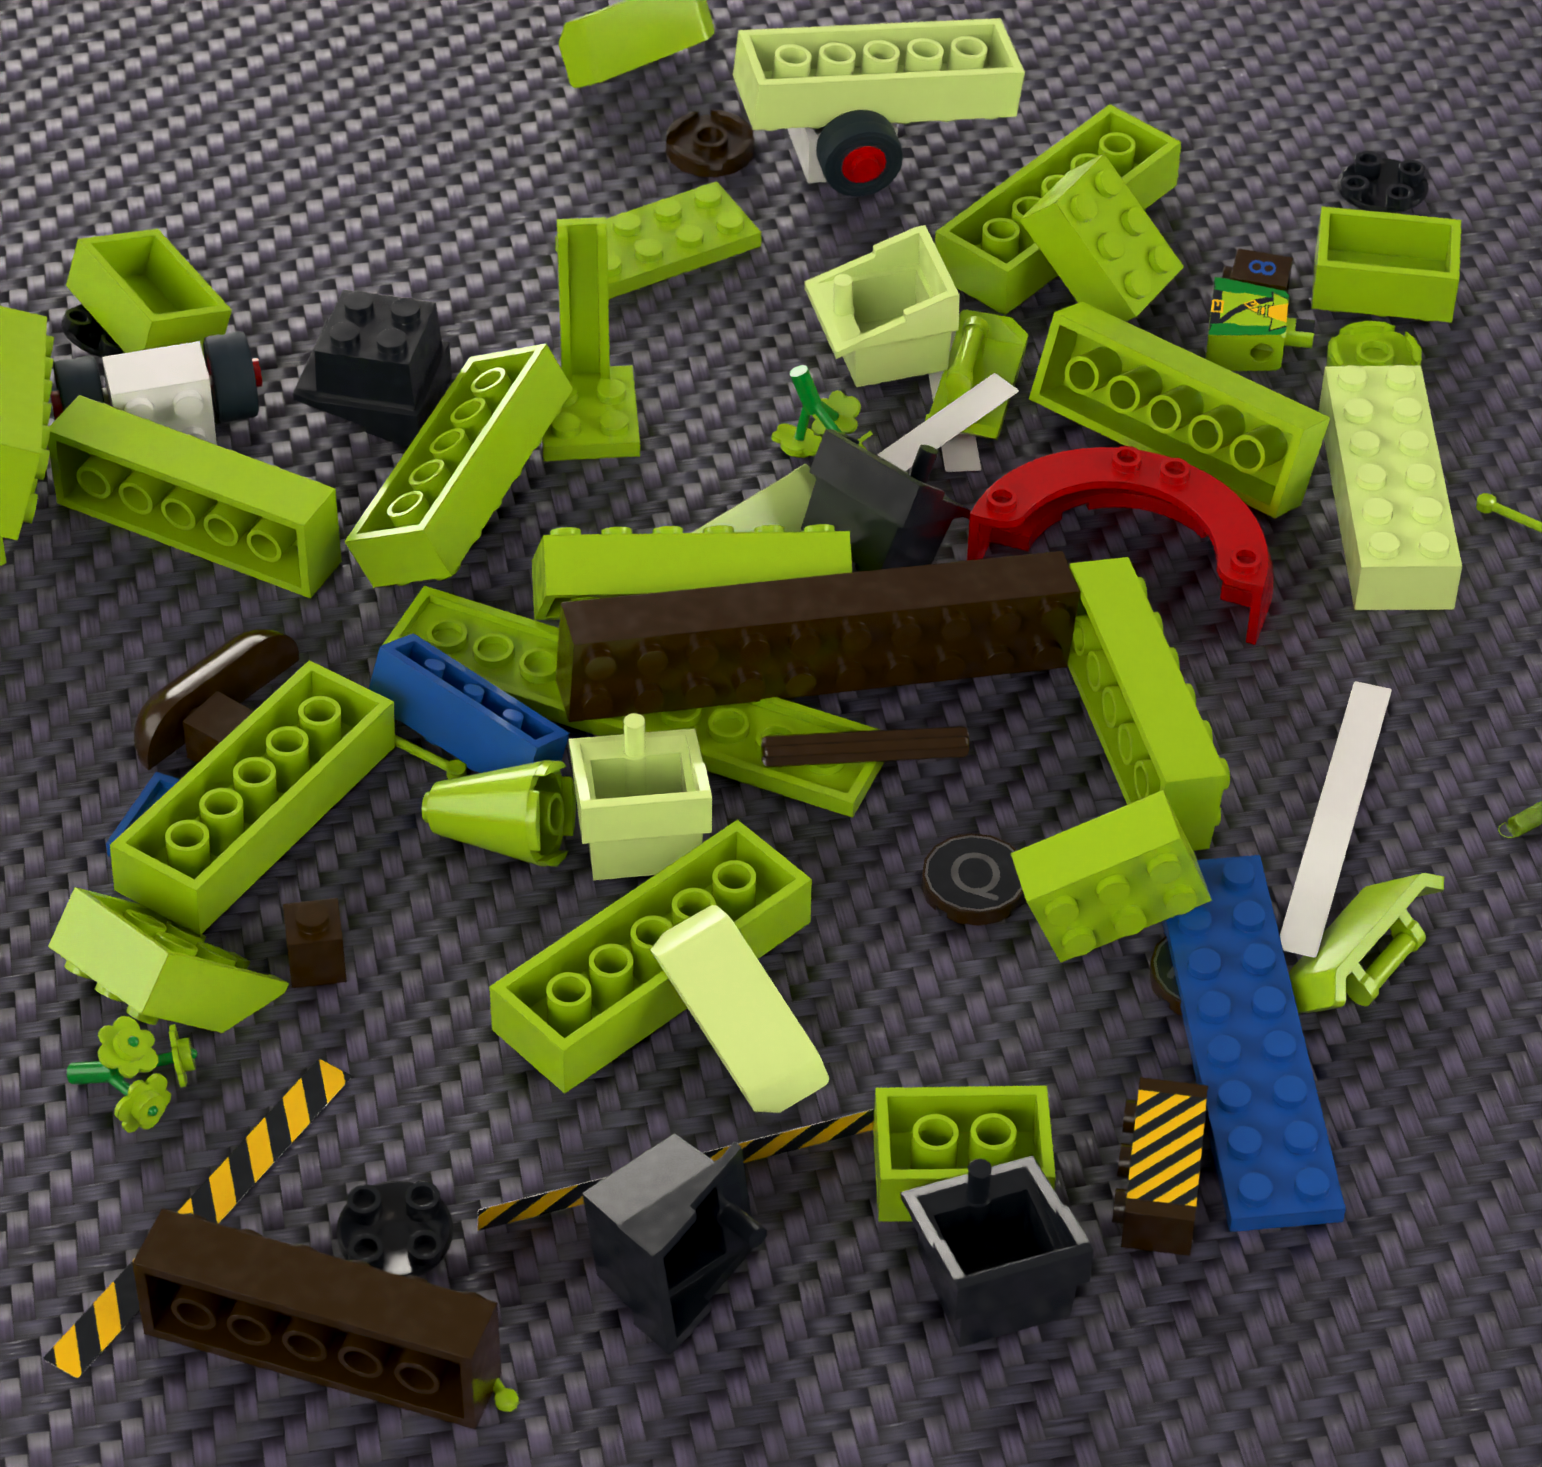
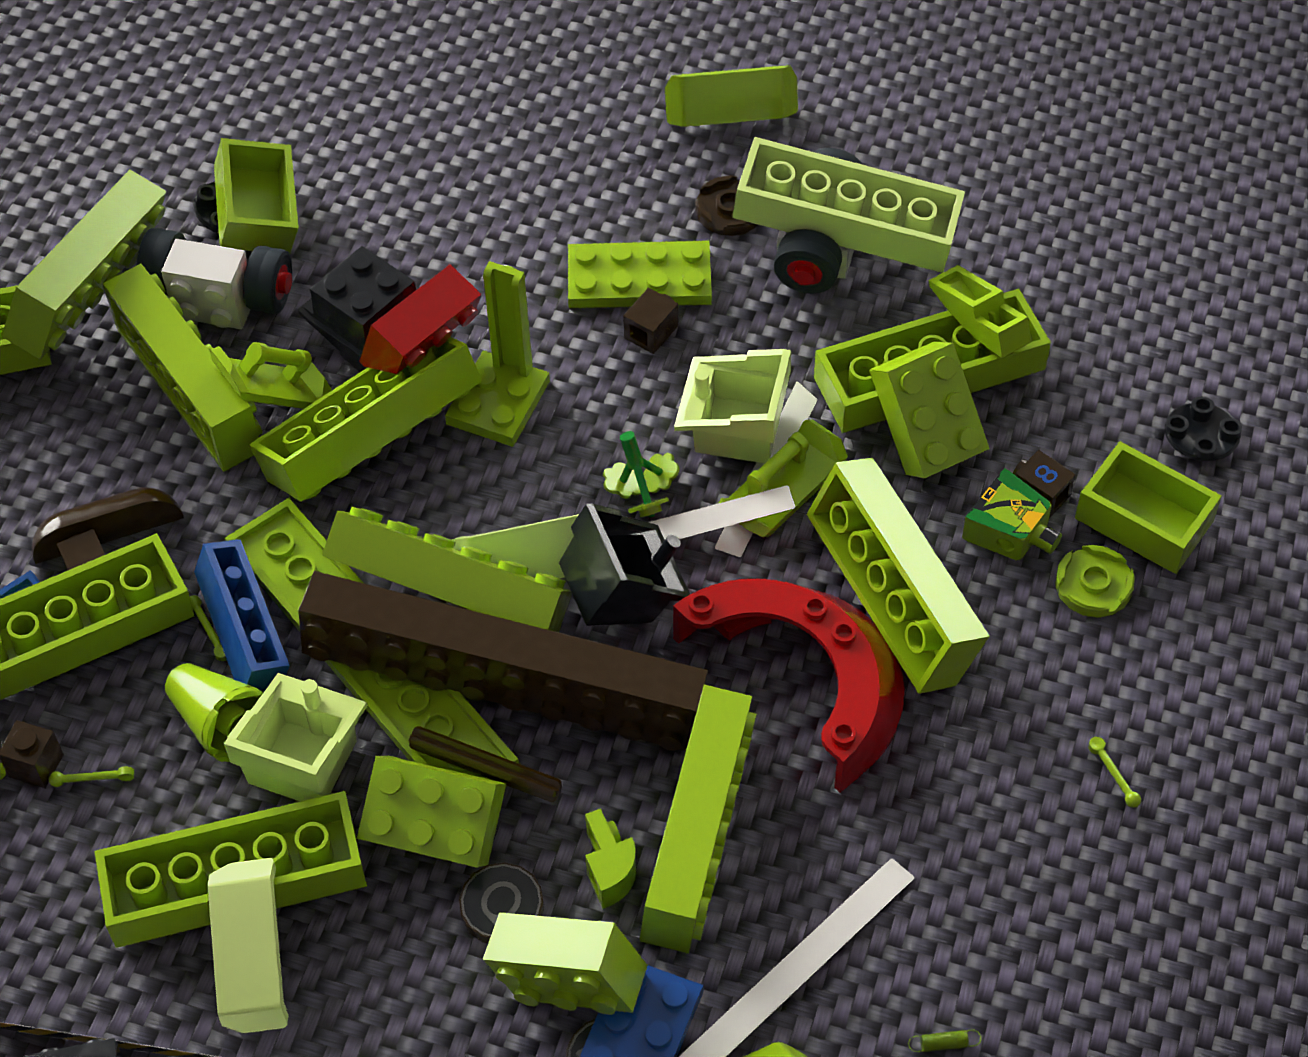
camera: 30 degrees right, 10 degrees up
yellowish green brick [1319,365,1462,610] -> none
none -> lime hinge [49,766,134,787]
none -> lime piece [210,342,332,409]
none -> lime piece [357,755,507,868]
none -> red slope [359,264,482,374]
none -> lime brick [585,808,636,909]
none -> dark brown brick [623,288,678,354]
none -> lime slope [928,265,1032,358]

